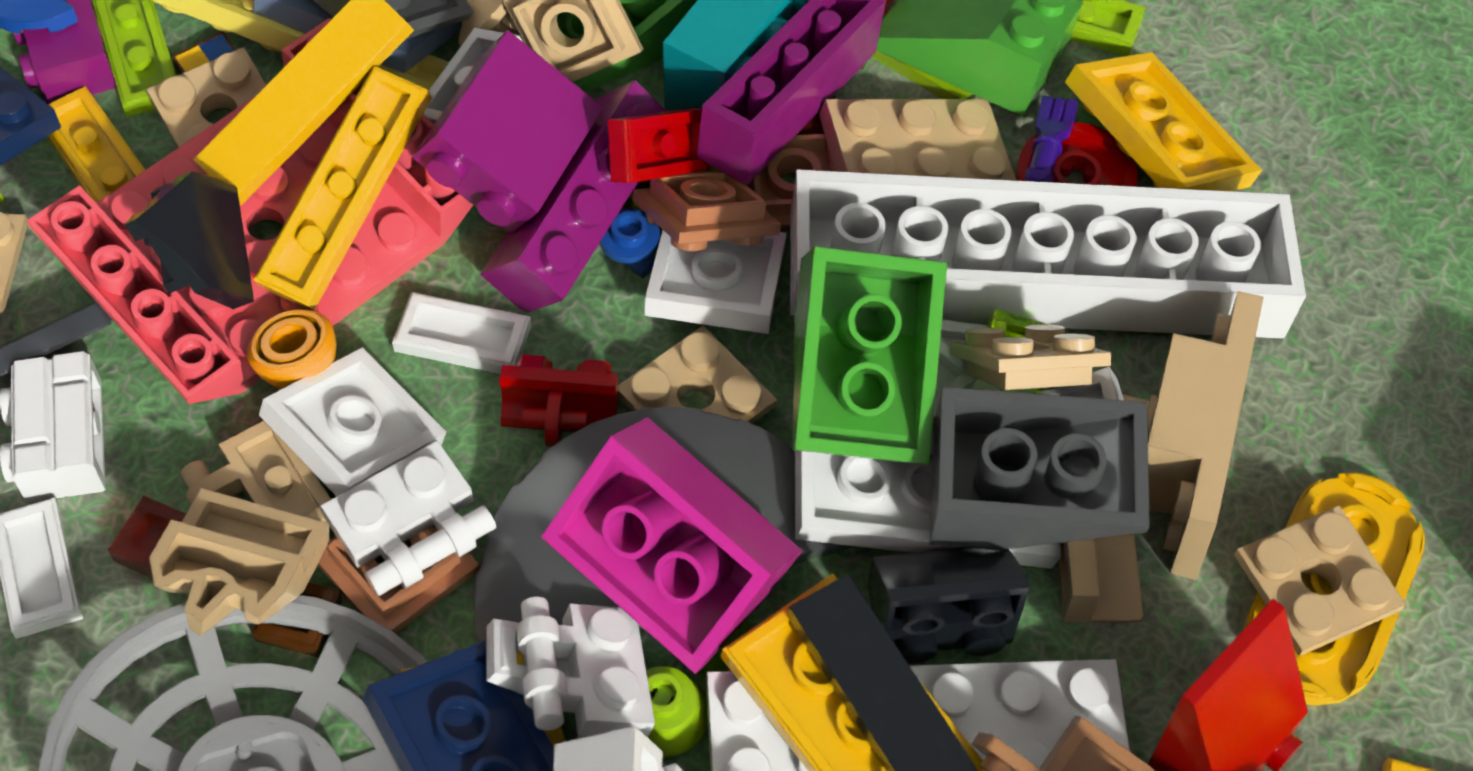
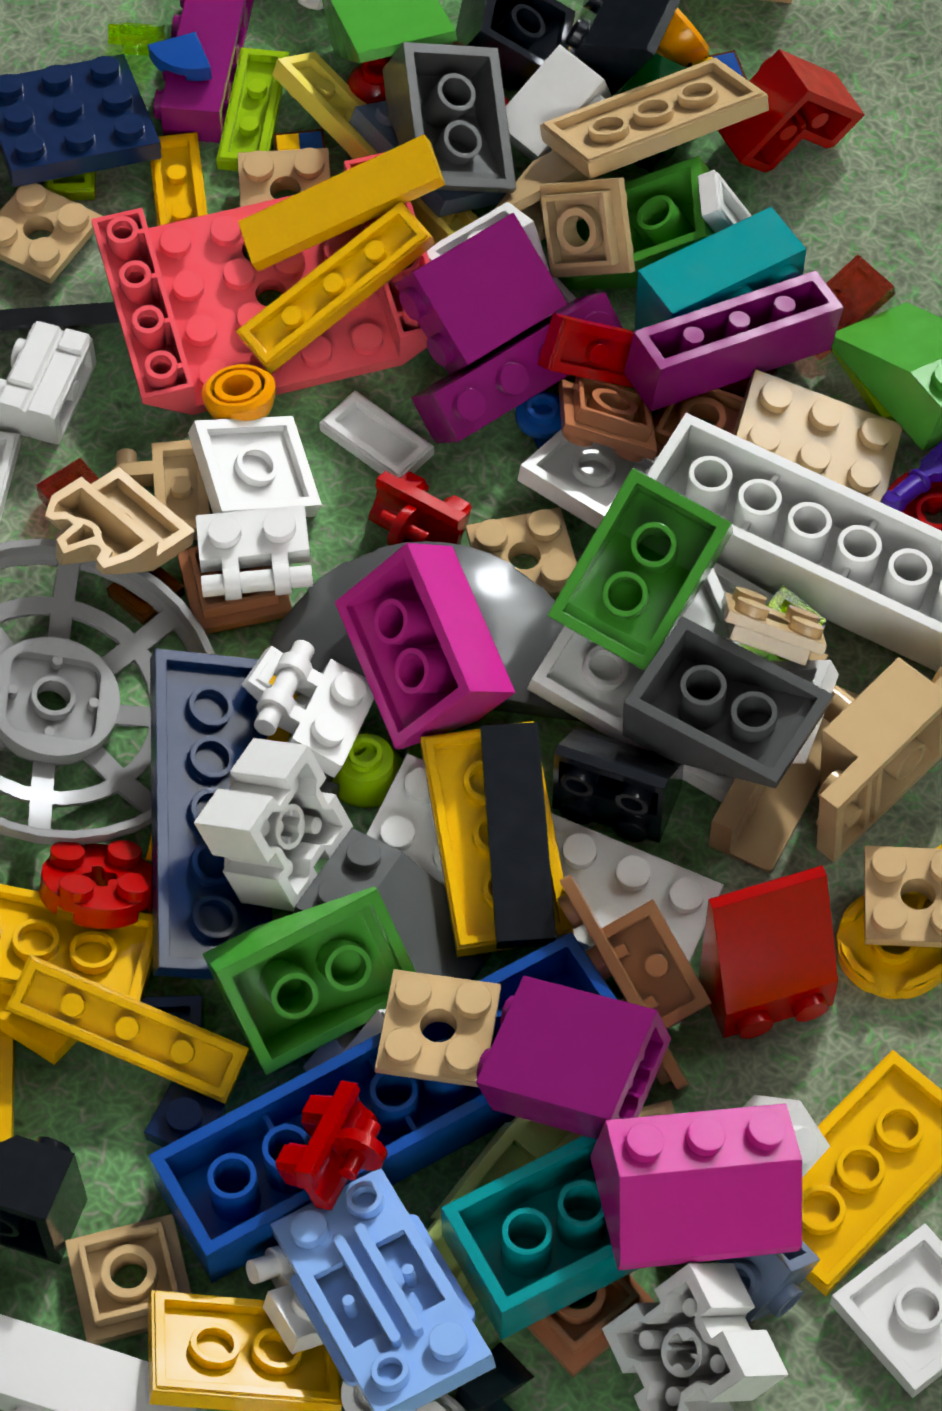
camera: 30 degrees right, 0 degrees up
black slope [124,171,254,309] -> none

